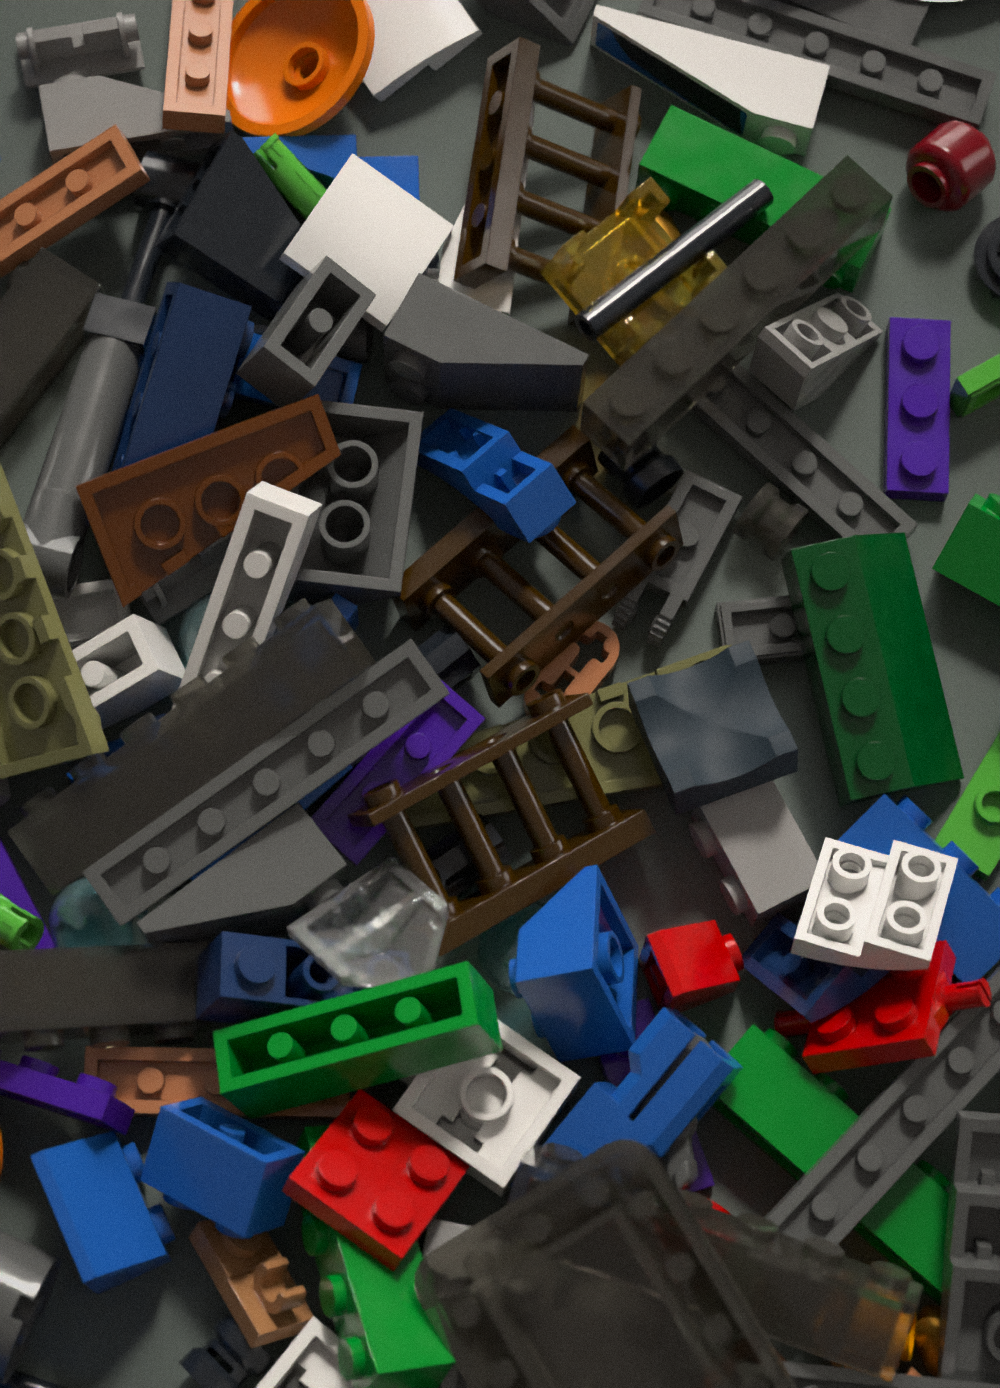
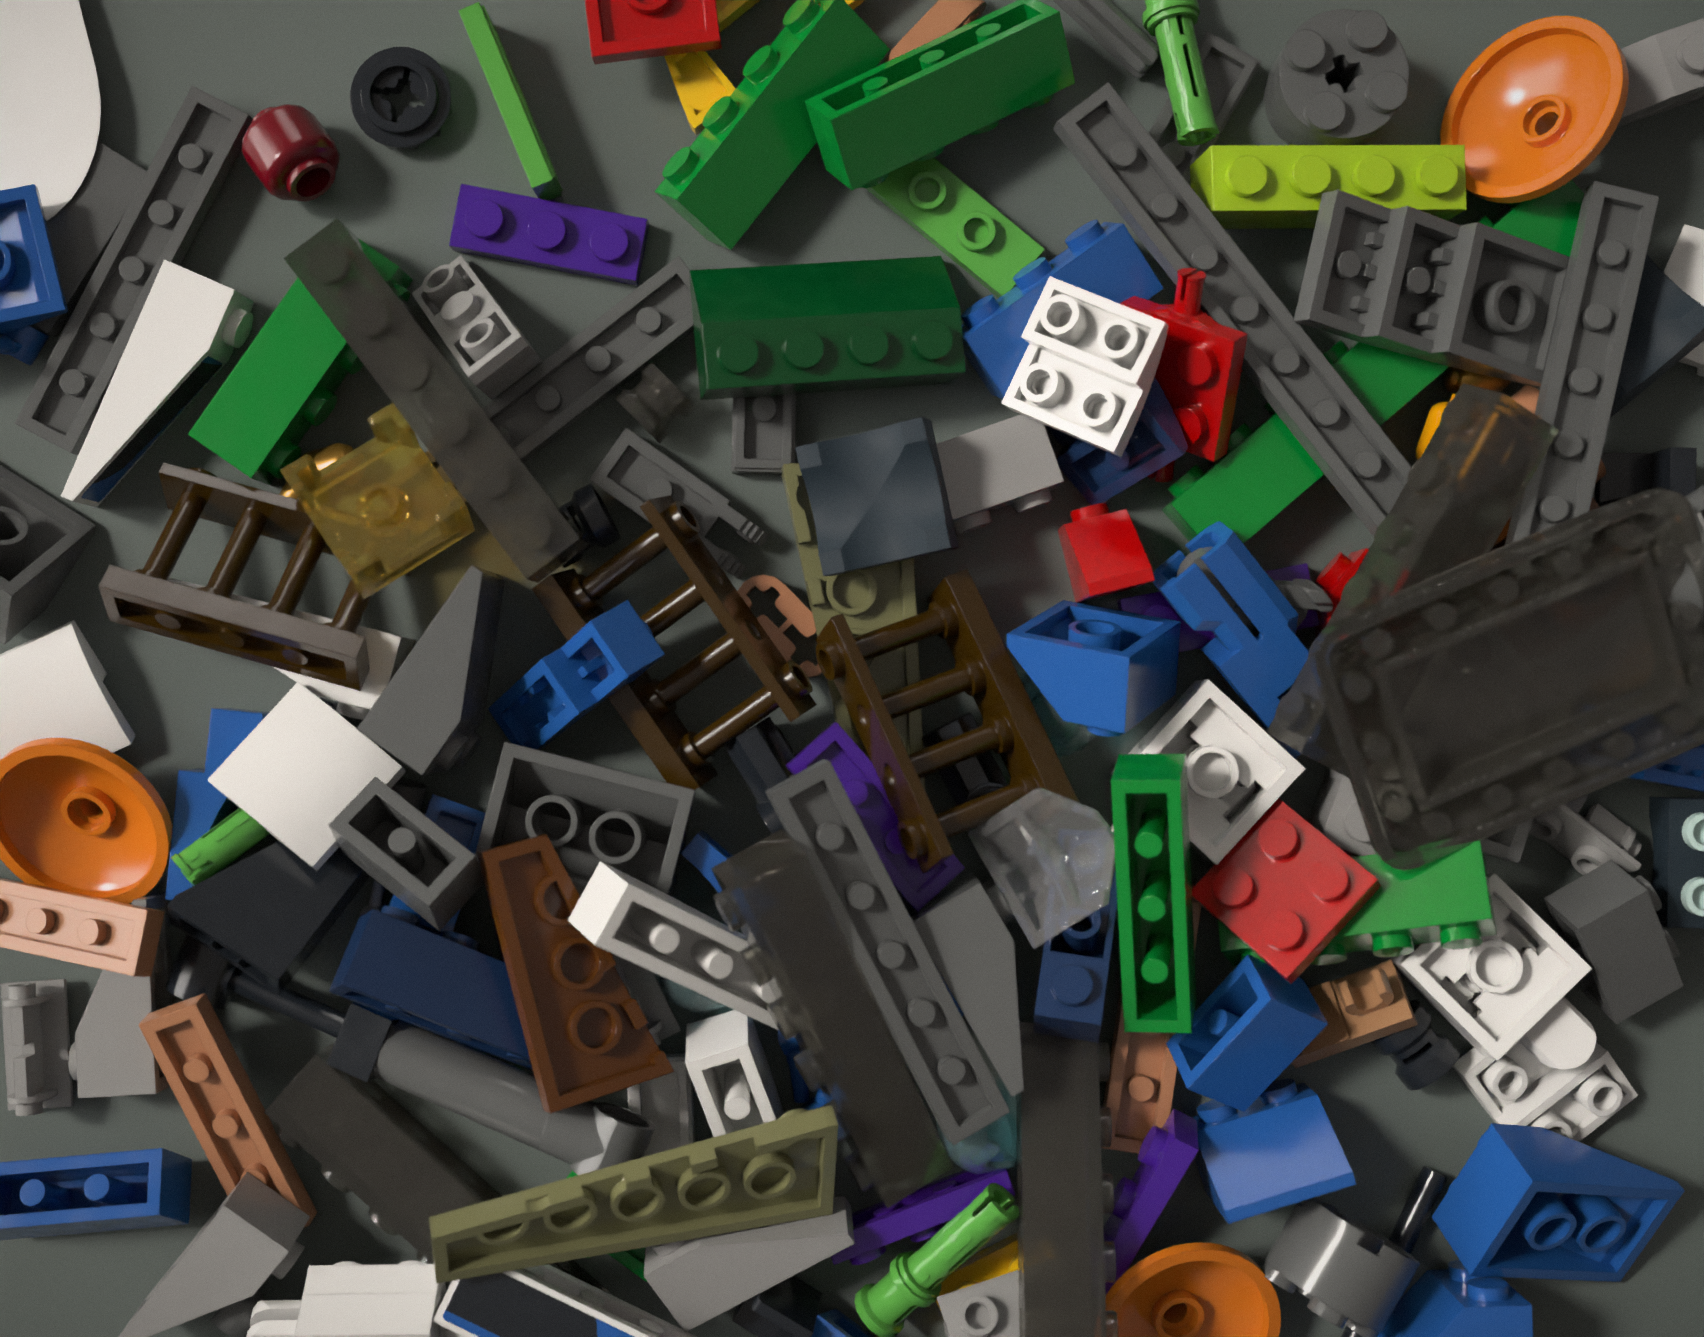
camera: 75 degrees left, 15 degrees up
black piece [574,179,773,341] -> none

